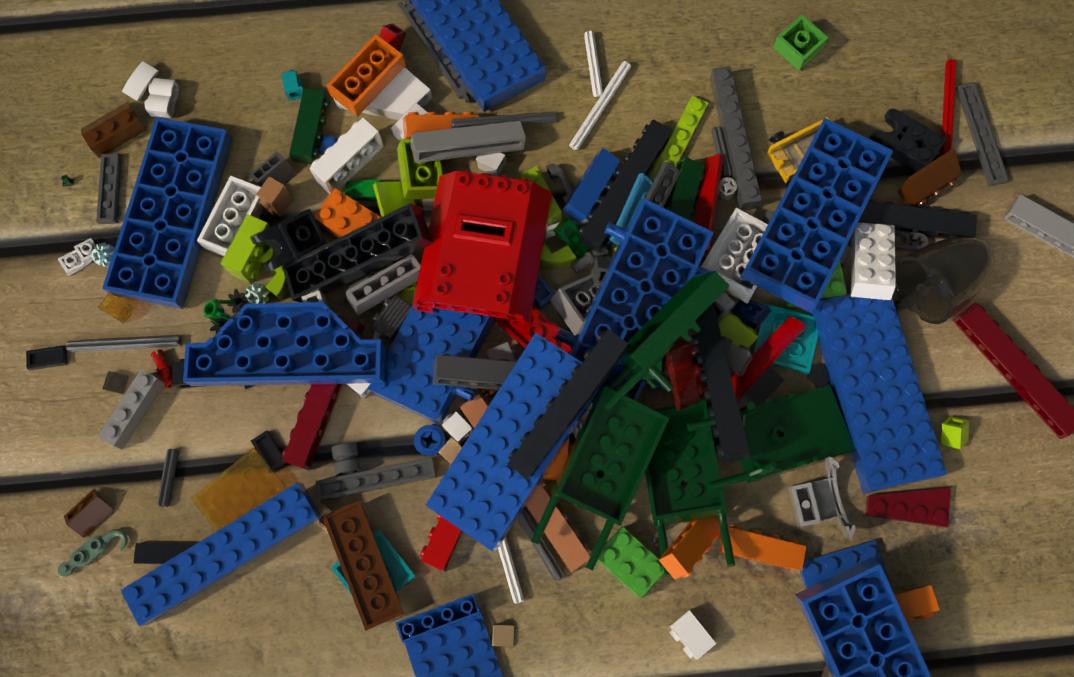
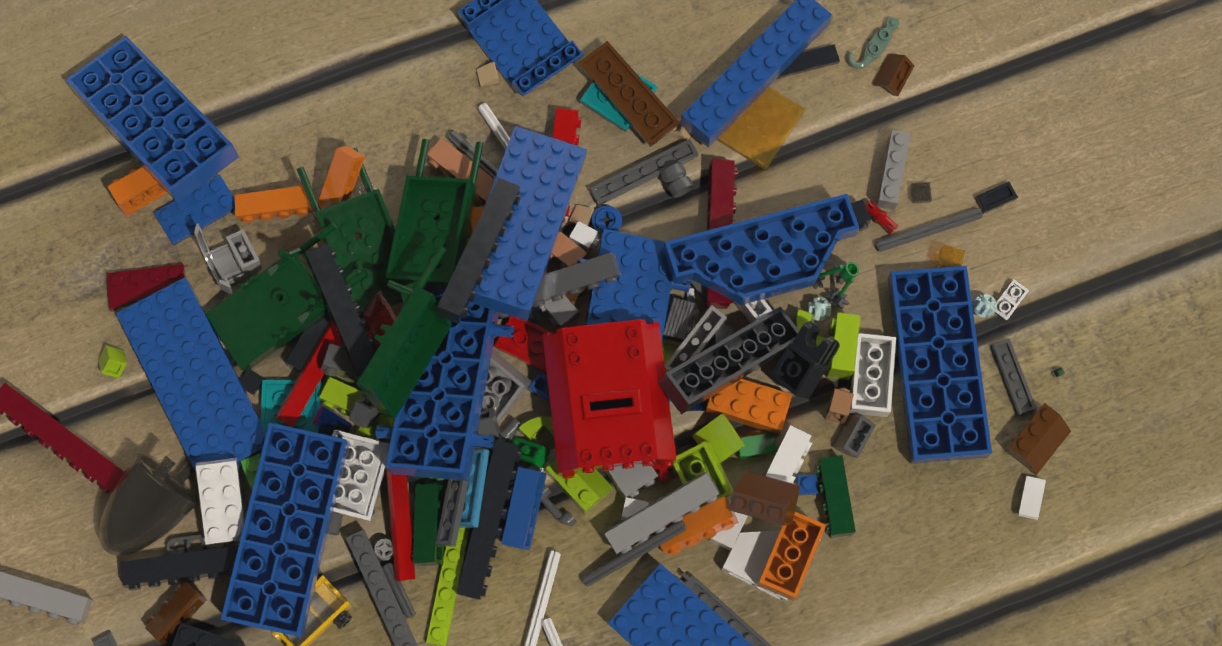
camera: 155 degrees right, 0 degrees up
white brick [145,78,179,118] -> none
dark grey axle [157,449,179,507] -> none
black tile [251,430,288,474] -> none
teal brick [281,70,304,101] -> none
red brick [379,23,406,51] -> none
bright green brick [598,526,664,599] -> none
white brick [669,610,716,660] -> none
none -> reddish brown slope [729,471,801,526]

